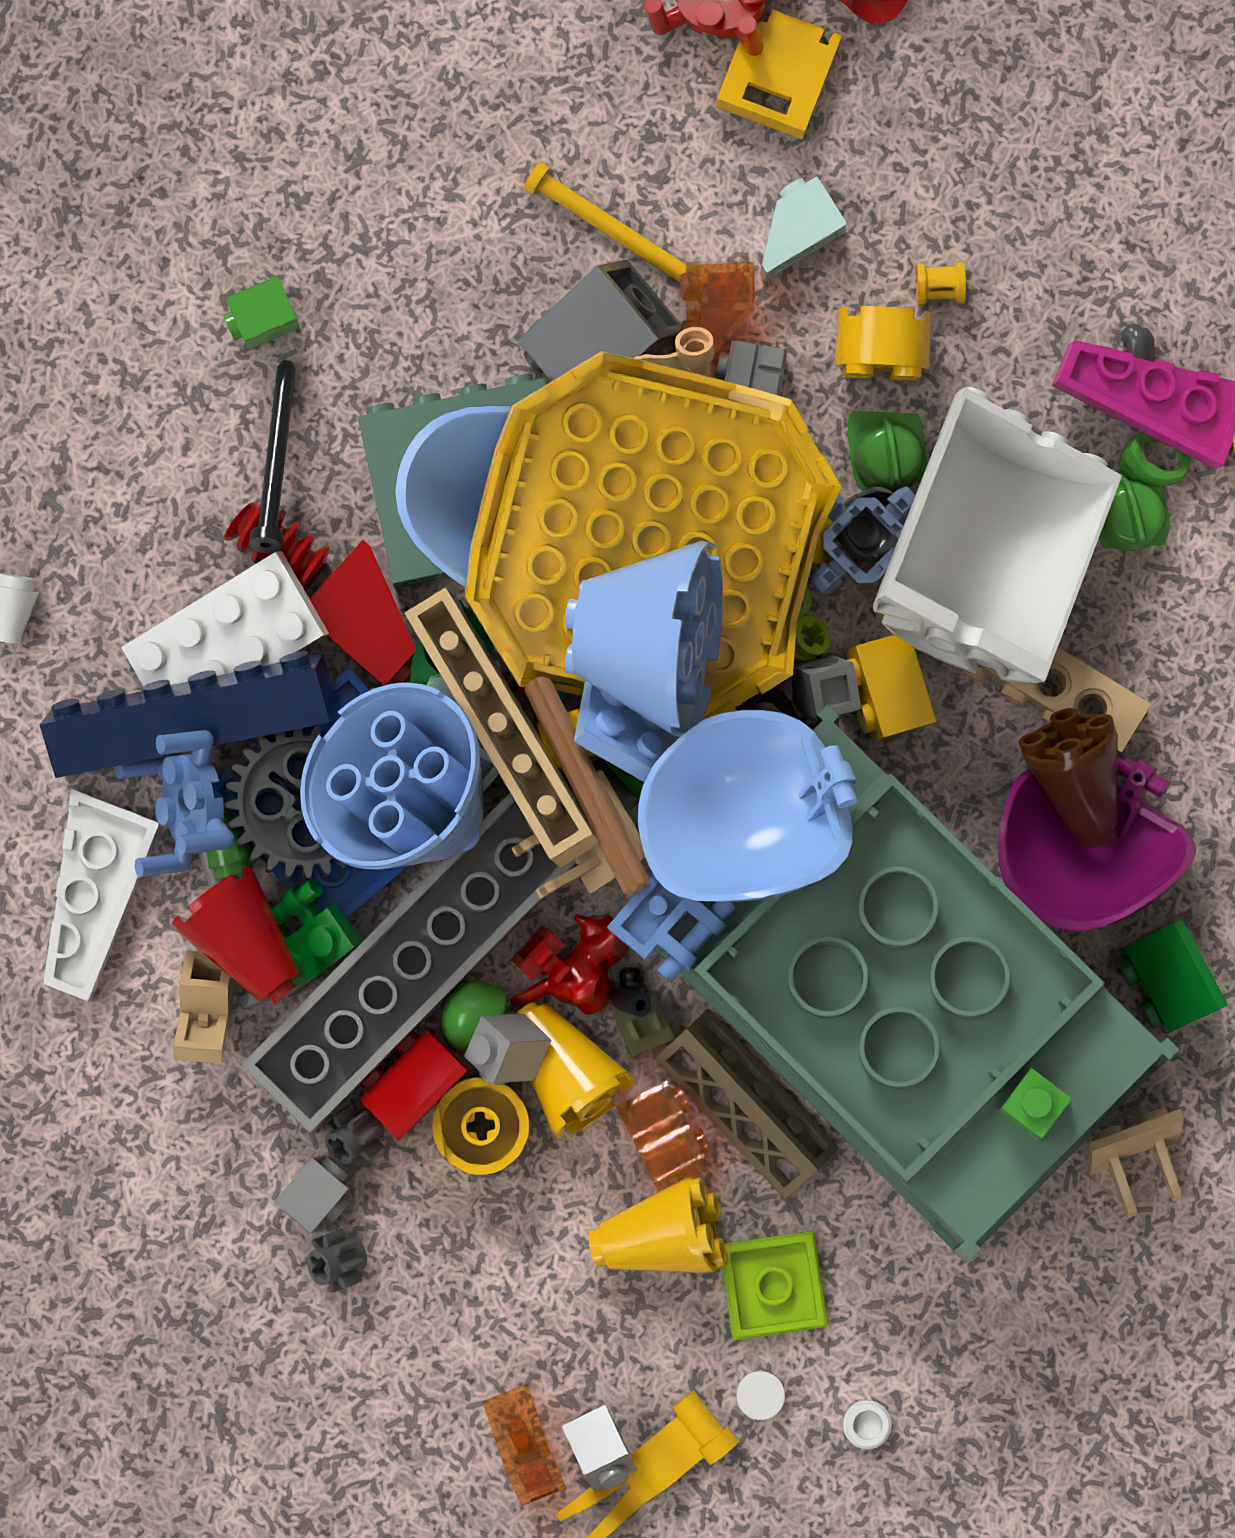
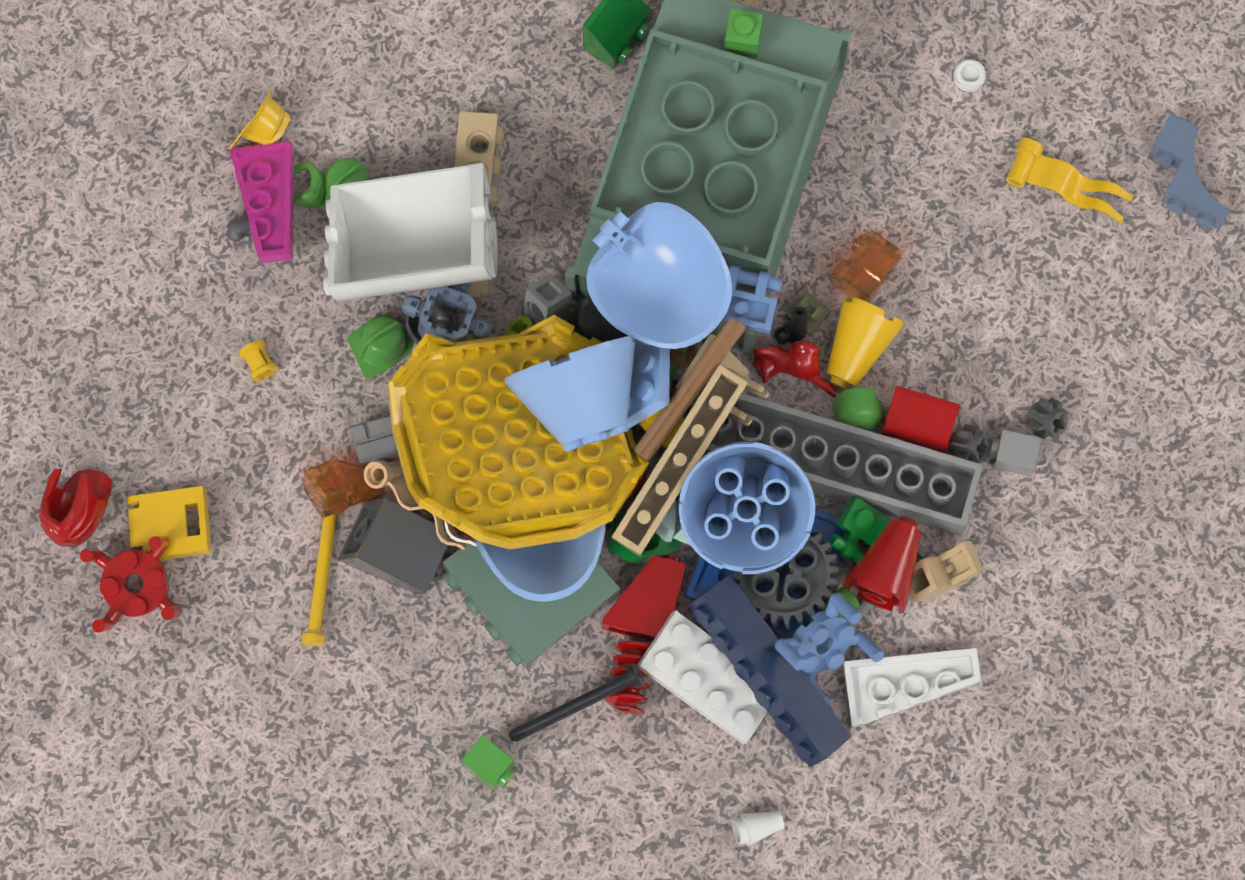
camera: 115 degrees left, 10 degrees down
yellow brick [432,1077,530,1175] -> none
light grey brick [464,1013,552,1085] -> none
clear orange slope [482,1384,567,1506] -> none
red plate [510,925,571,983] -> none
brick [562,1405,637,1492] -> none
yellow cone [588,1177,728,1273] -> none
dark tan fence [655,1008,839,1199] -> none
lime tile [722,1231,828,1340] -> none
white tile [736,1370,785,1420] -> none
light aqua slope [760,177,847,281] -> none
yellow brick [835,306,933,382] -> none
yellow brick [845,635,937,742] -> none
magenta piece [998,754,1196,931] -> none
reddish brown cone [1019,708,1118,847] -> none

